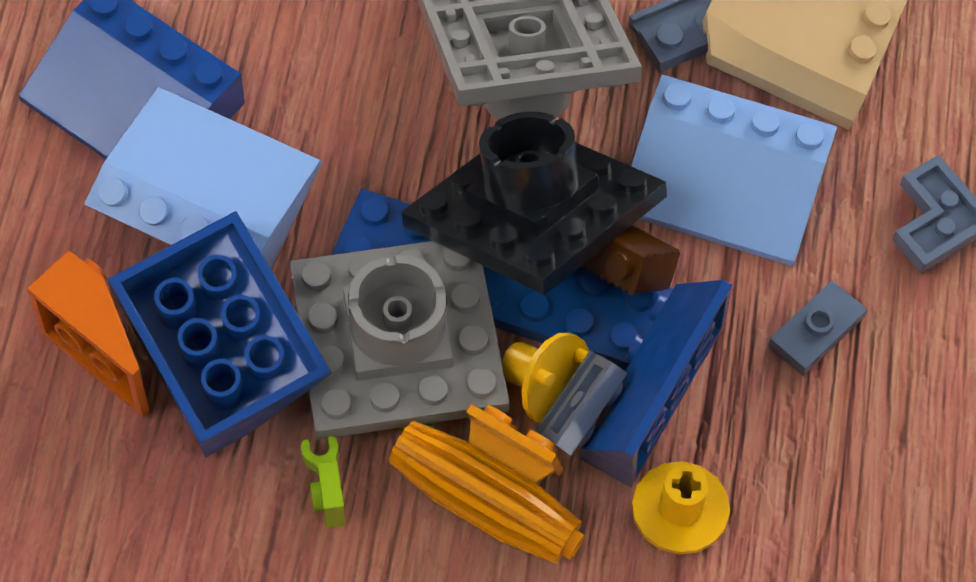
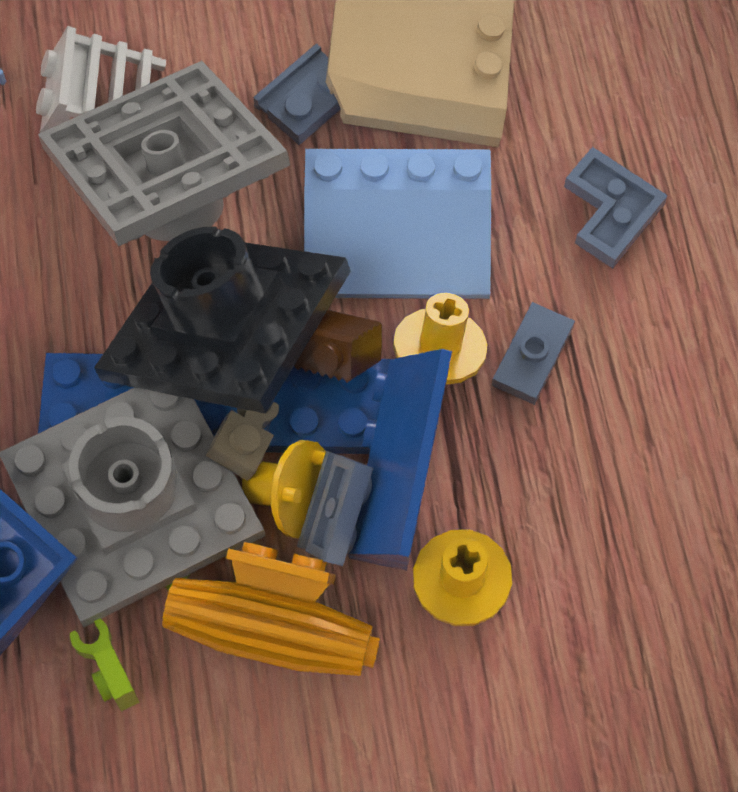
camera: 15 degrees left, 5 degrees up
none -> dark tan plate [205,402,279,481]
none -> yellow piece [393,293,488,385]

